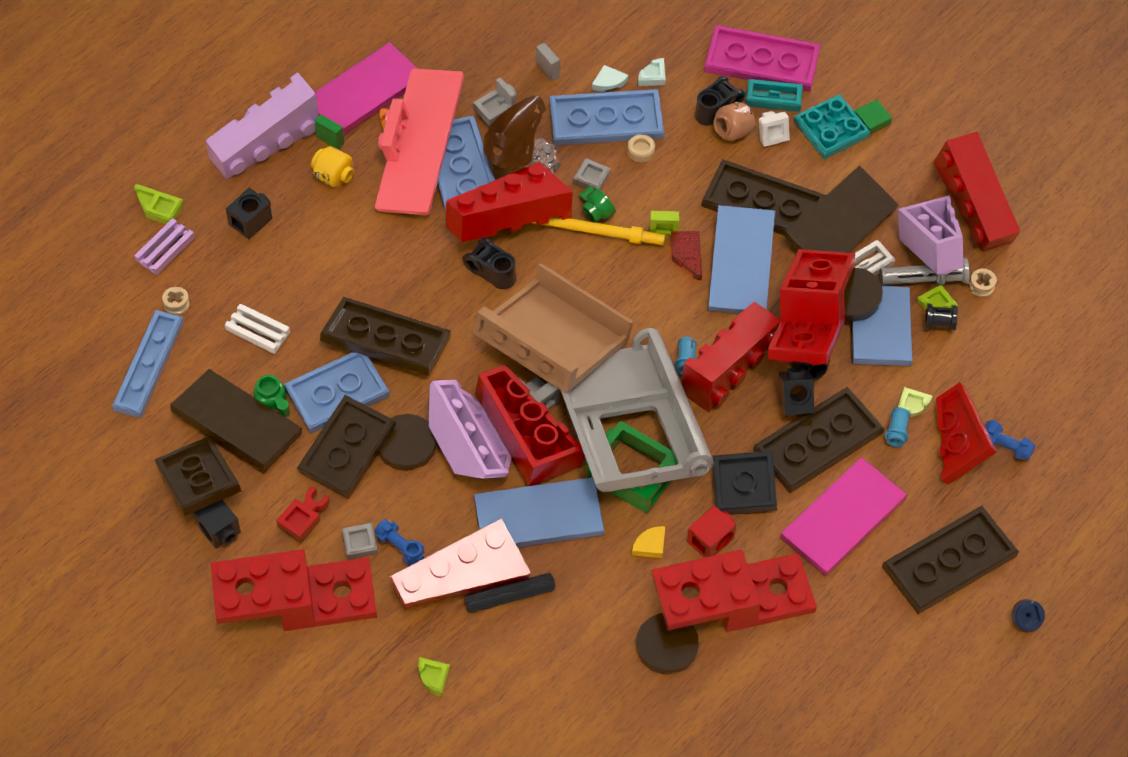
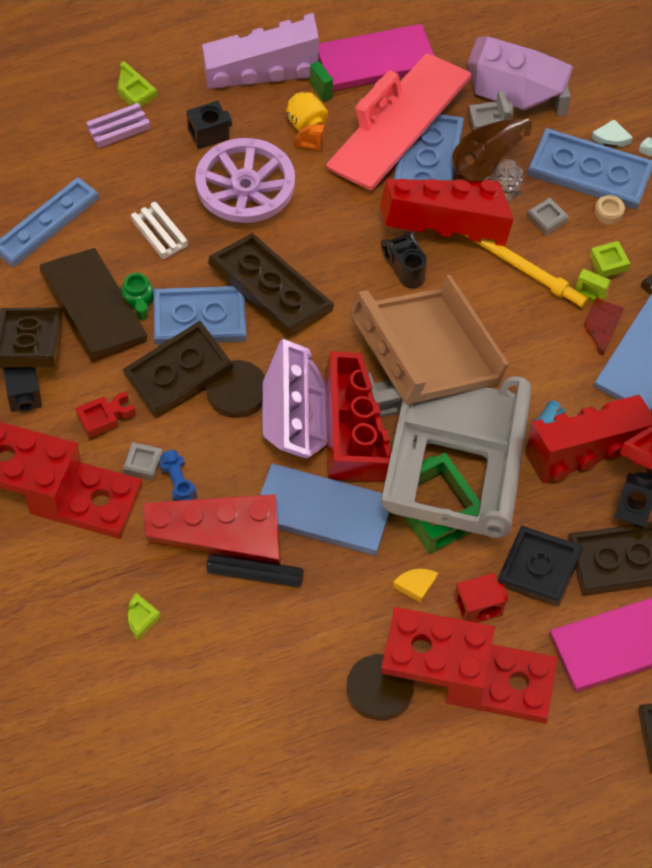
camera: 25 degrees right, 0 degrees up
tan bush [162,287,190,315] -> none
green piece [579,186,616,223] -> none
none -> lavender wheel [195,138,295,223]
none -> orange tile [294,124,324,151]
none -> lavender wedge [467,36,574,110]
none -> lime tile [590,241,630,277]

